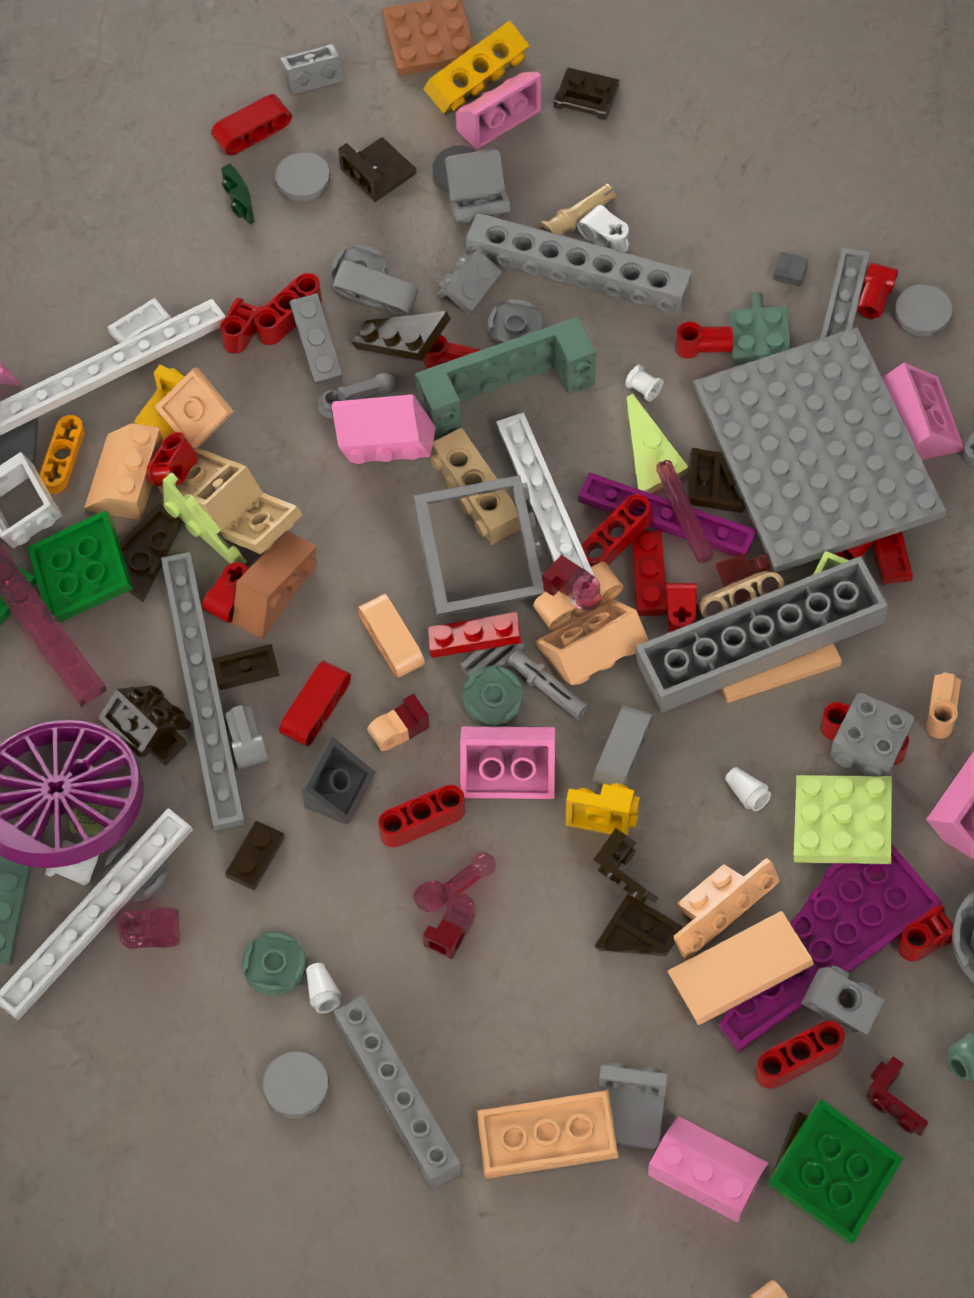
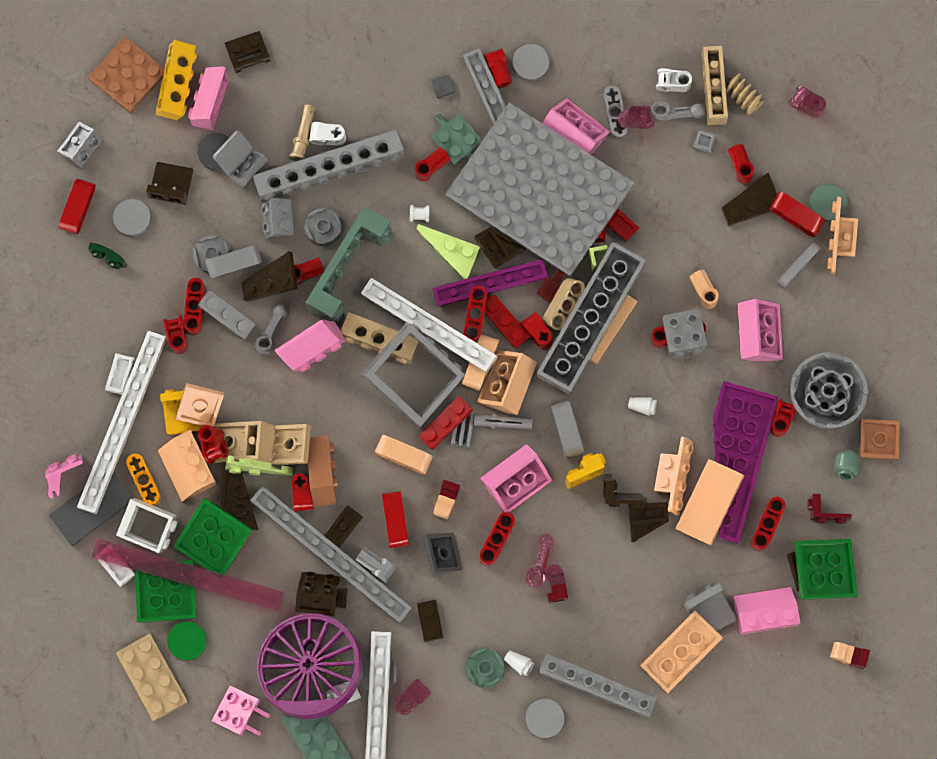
camera: 40 degrees left, 15 degrees up
sand green tile [462,666,523,727] -> none
leg [542,555,601,610] -> none
clear pink axle [656,460,713,563] -> none
yellowish green plate [794,775,892,864] -> none
light grey brick [801,966,885,1036] -> none

